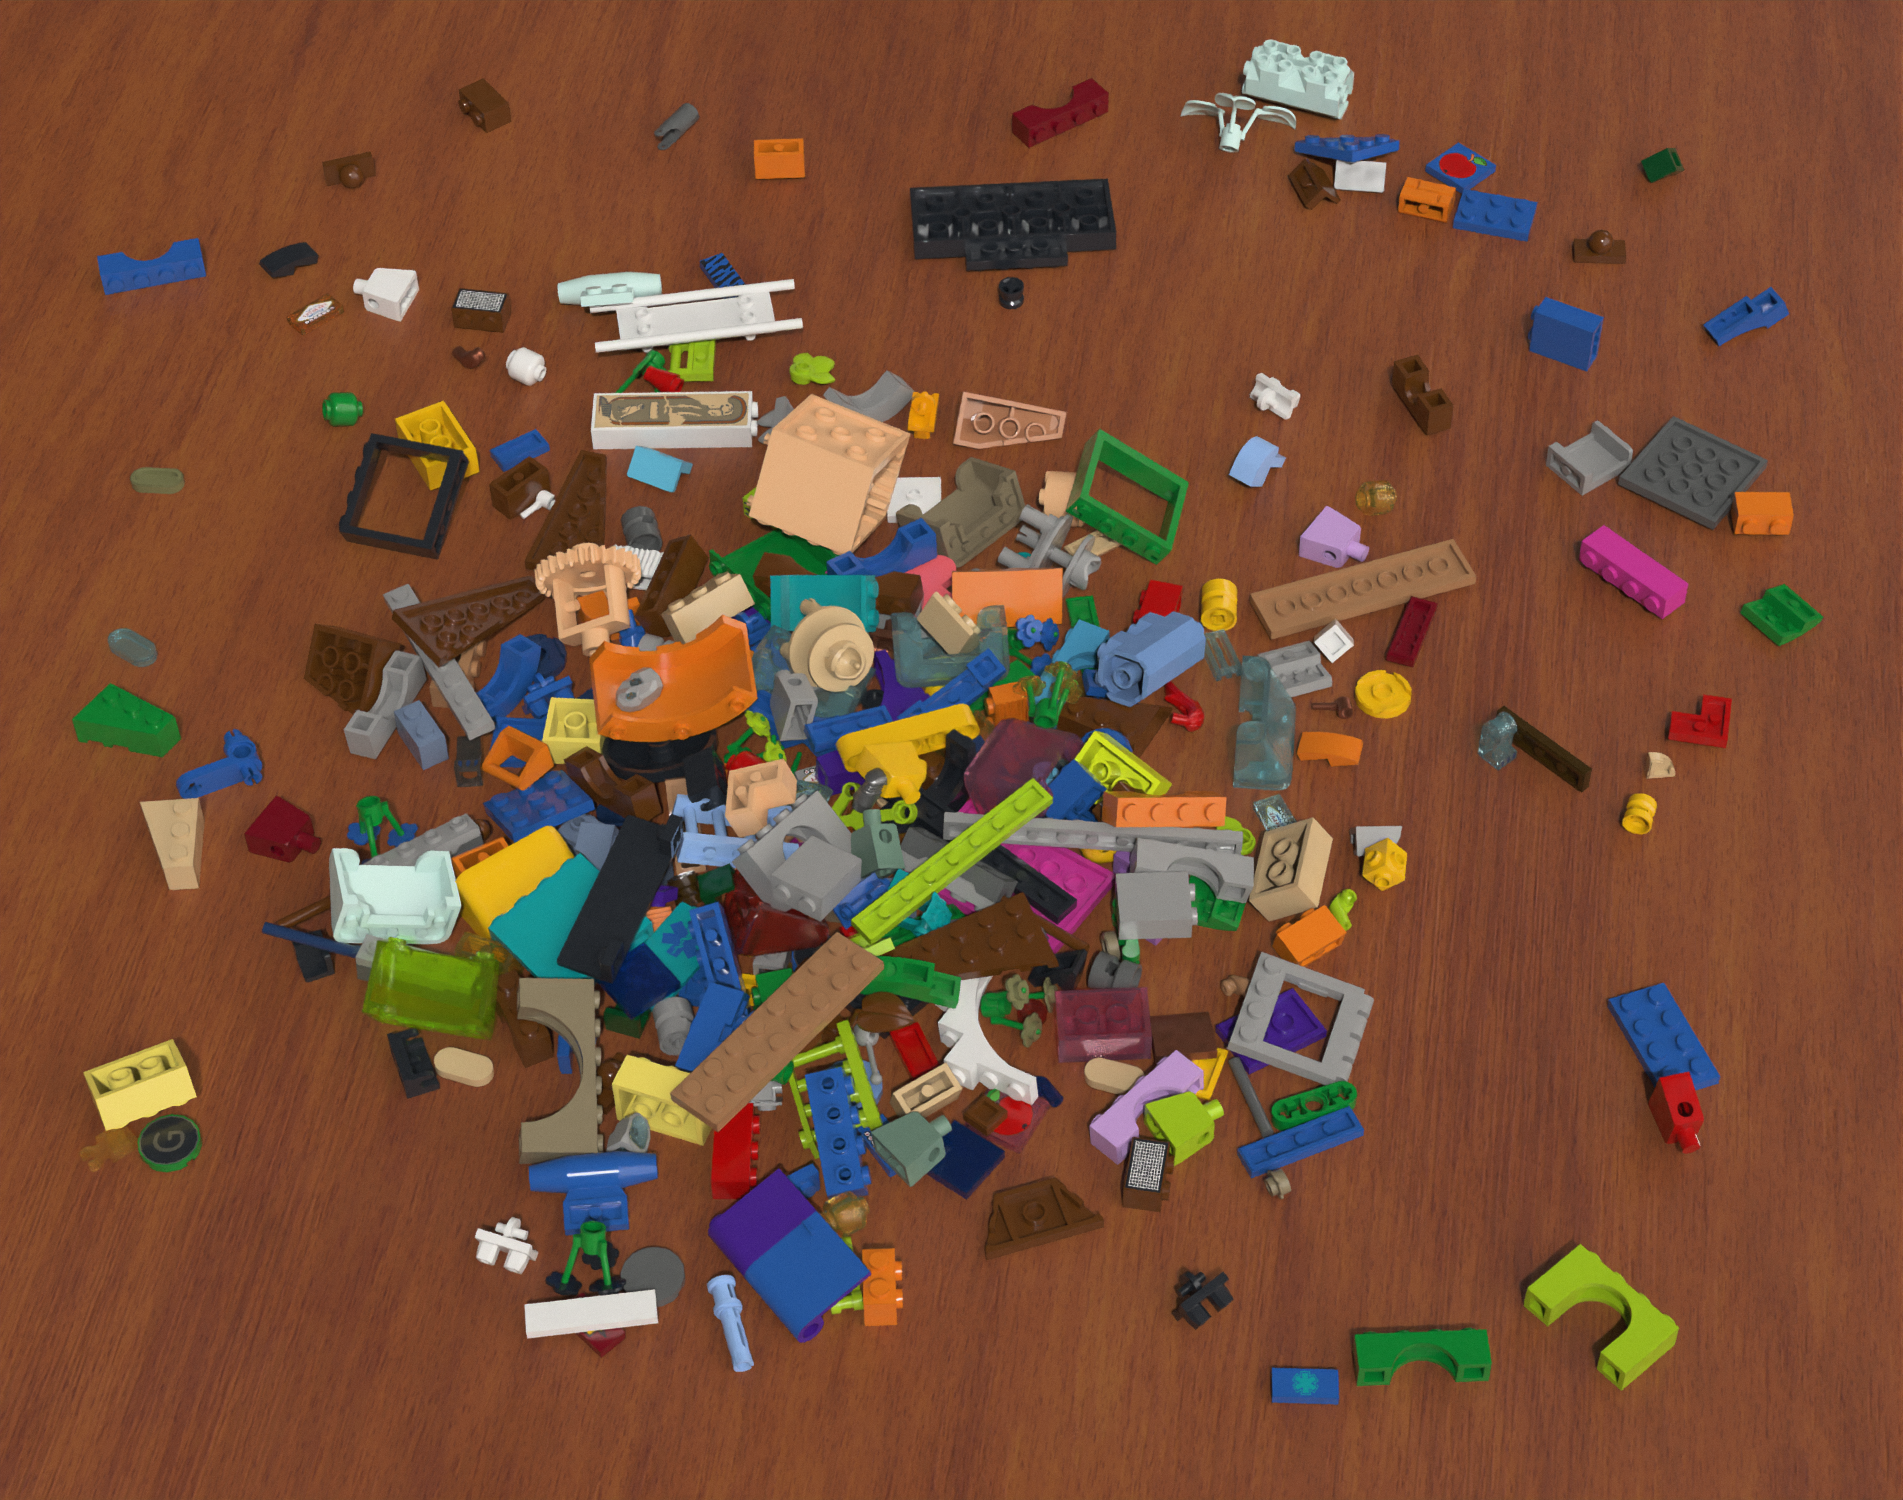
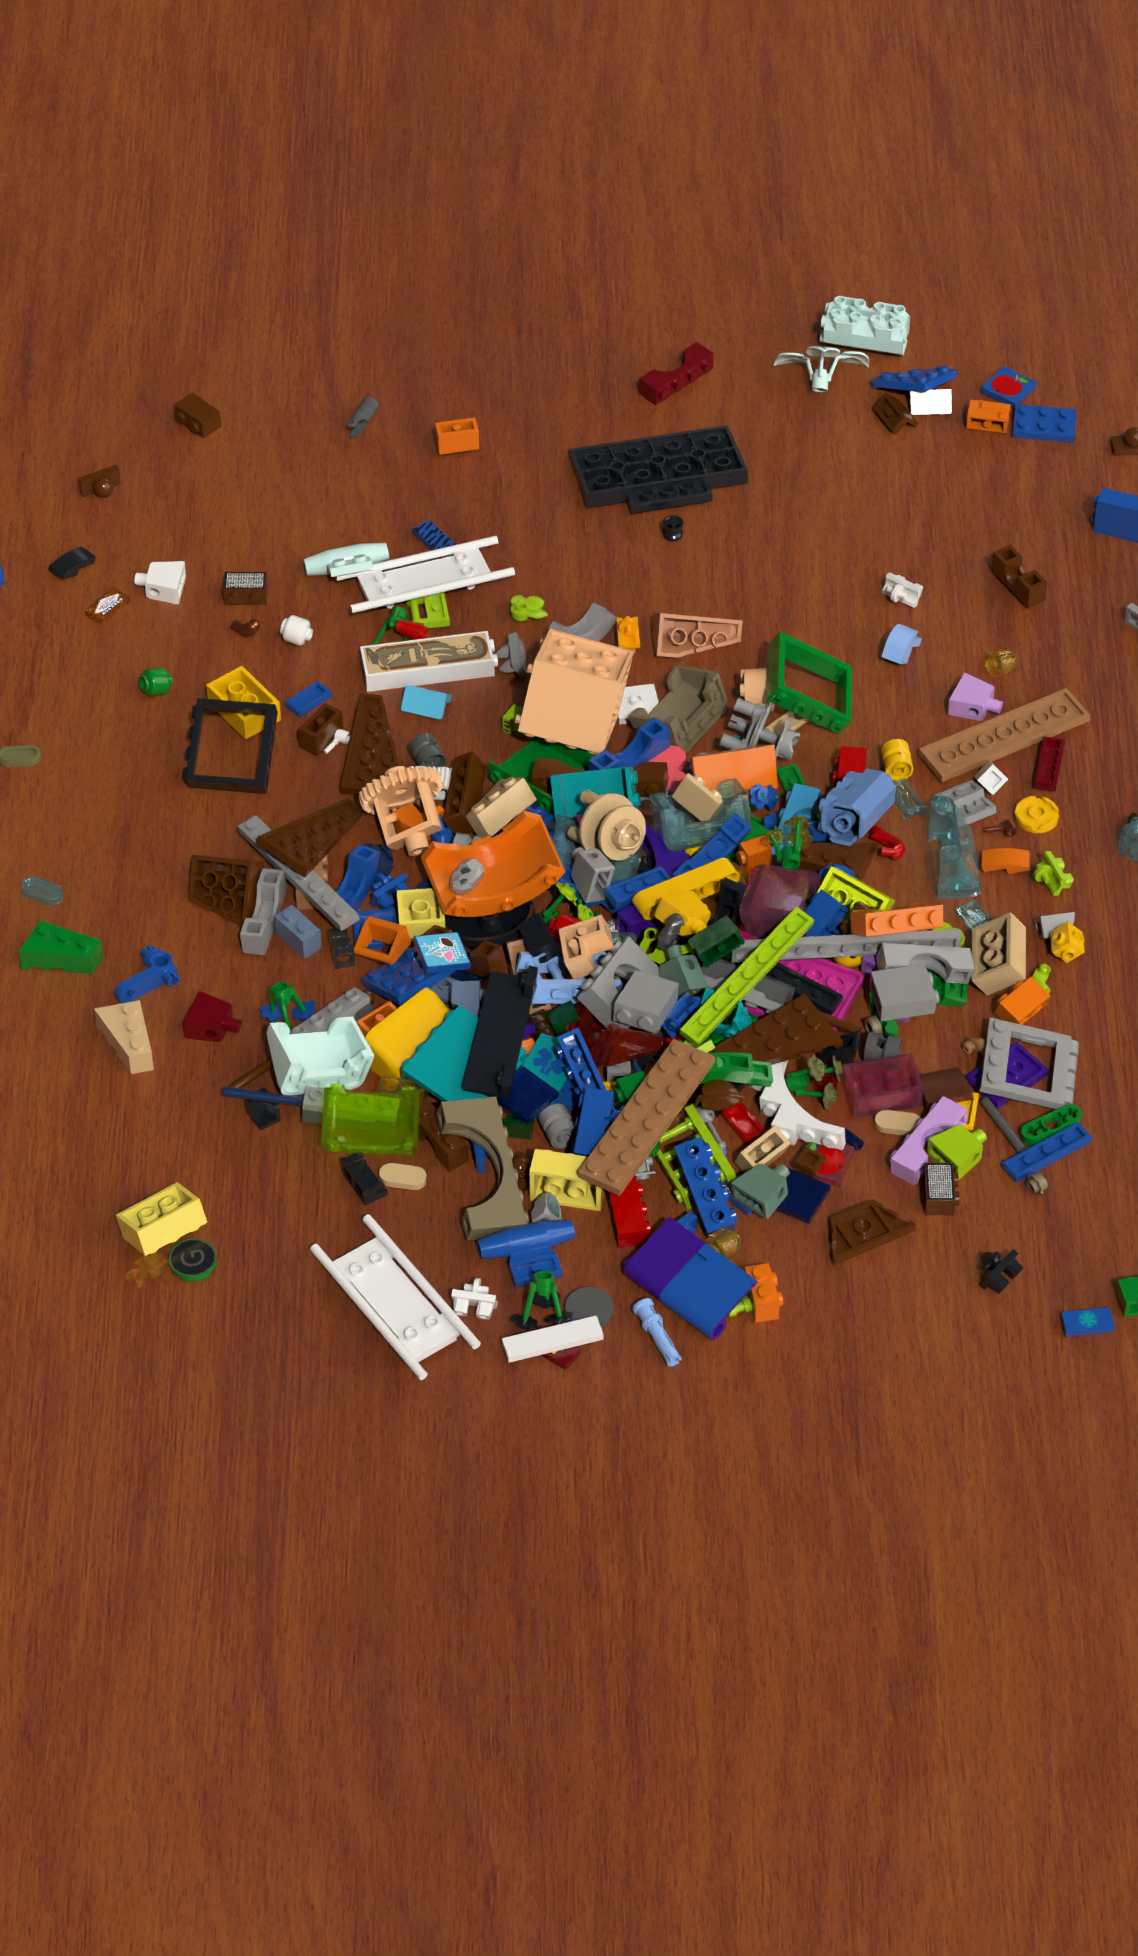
camera: 10 degrees left, 0 degrees up
none -> white piece [310,1214,481,1380]
none -> tile [413,932,471,973]
none -> dark green brick [688,915,745,967]
none -> lime hips [1033,851,1074,896]

